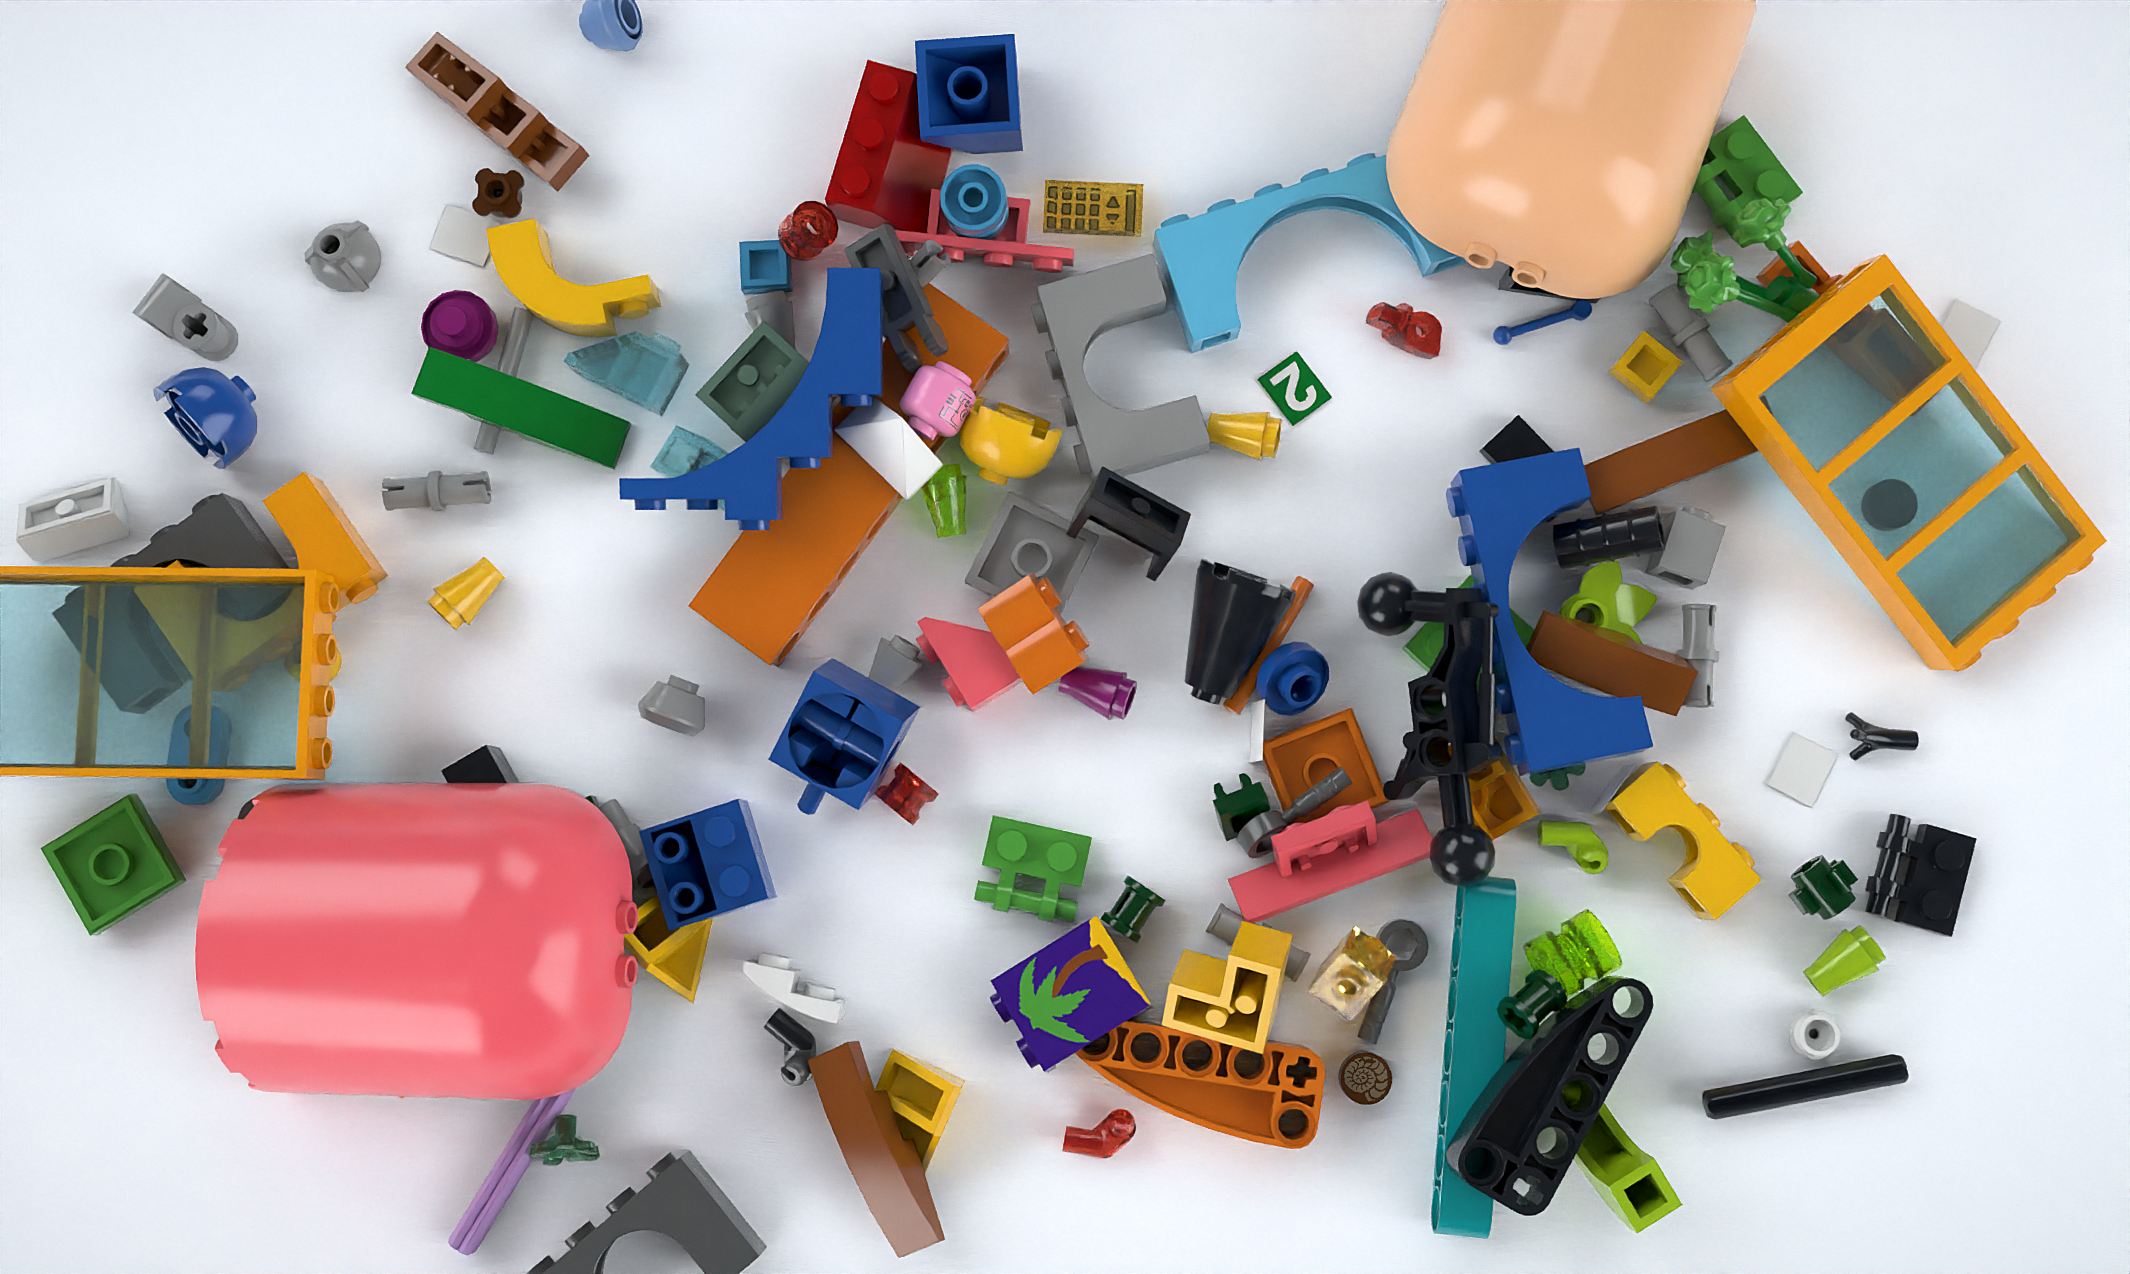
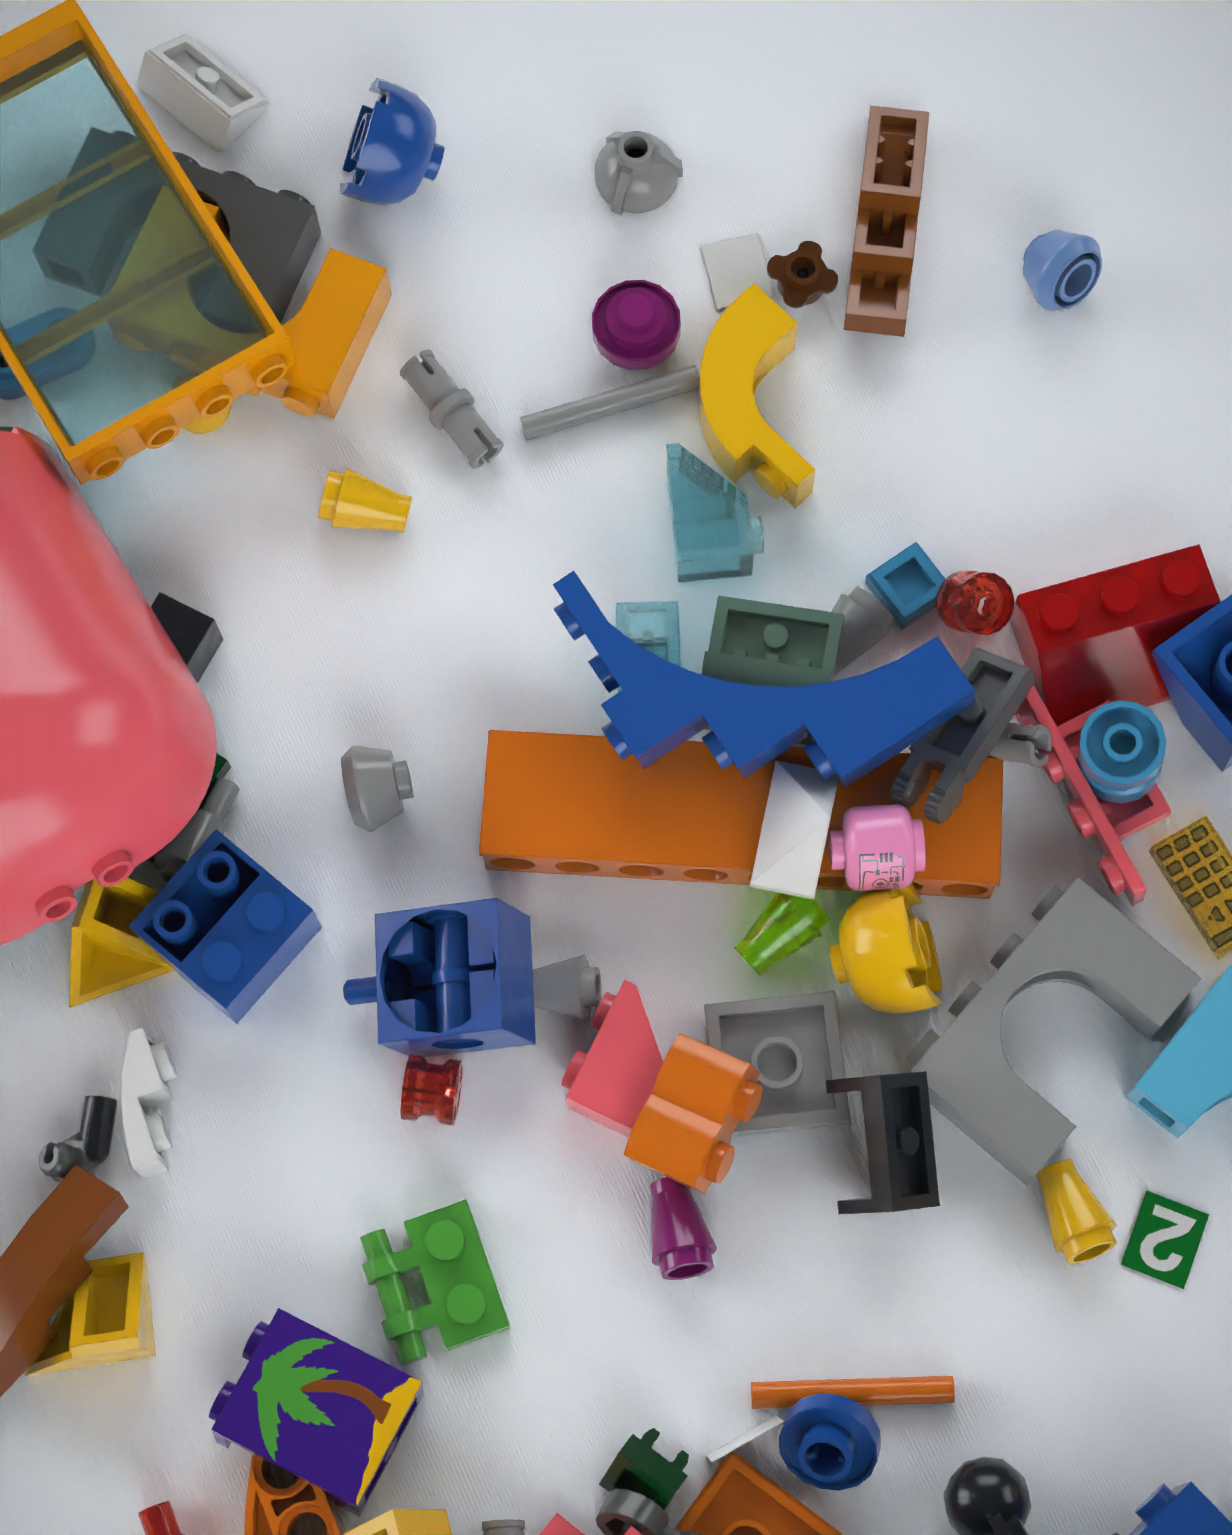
camera: 60 degrees right, 10 degrees down
light grey piece [132,273,238,361] -> none
green slope [411,347,631,470] -> none
dark green bush [1101,875,1166,943] -> none
black cone [1184,558,1296,705] -> none

